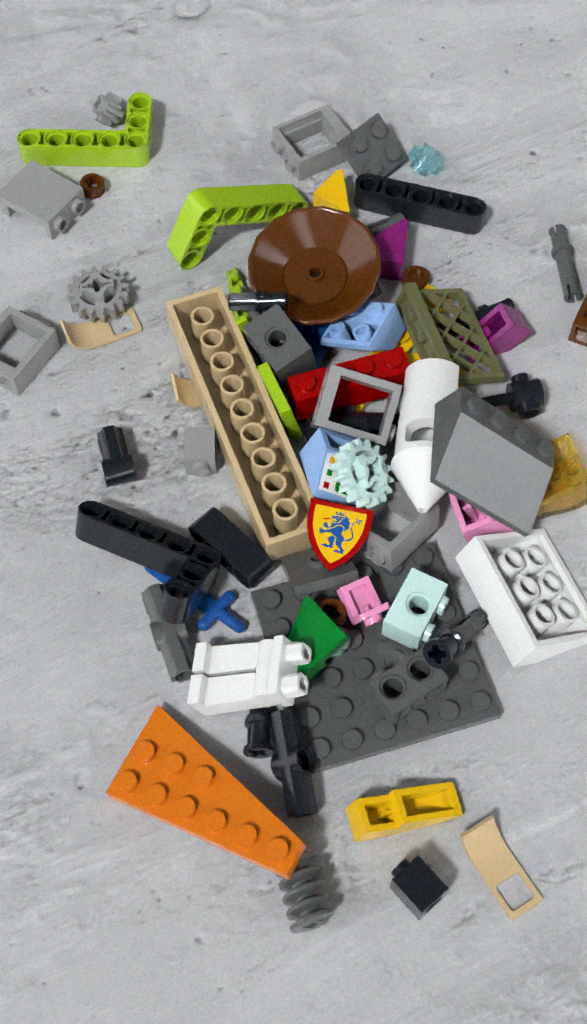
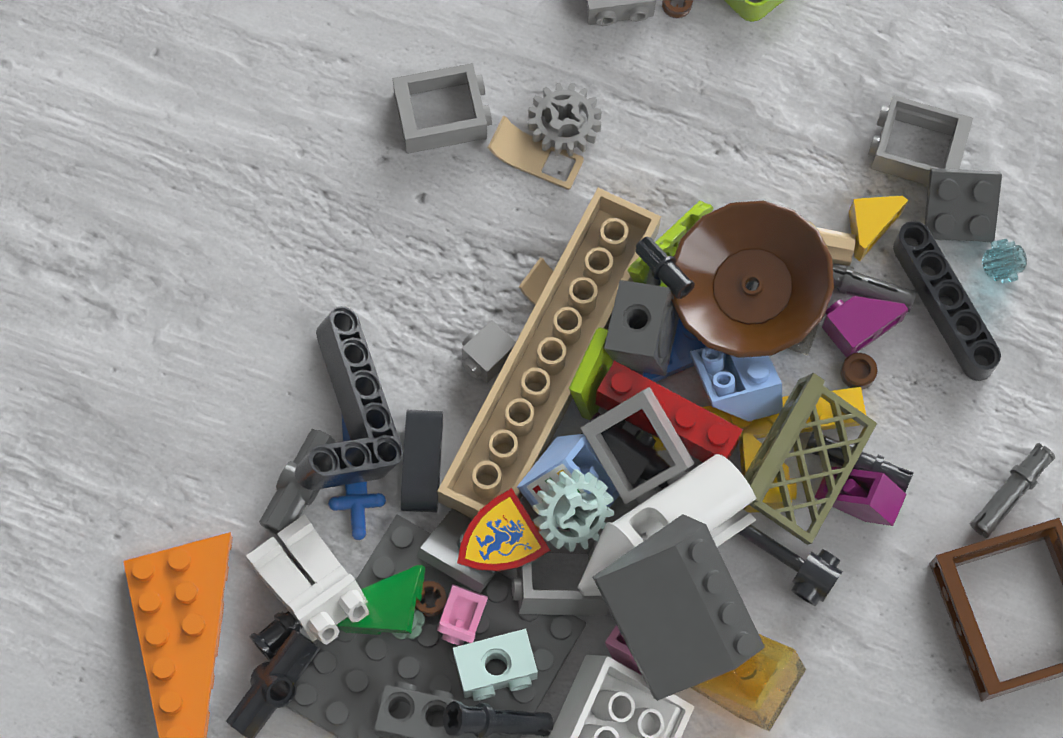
camera: 45 degrees right, 10 degrees up
black piece [97,425,137,487] -> none
lime beam [167,183,309,270] -> none

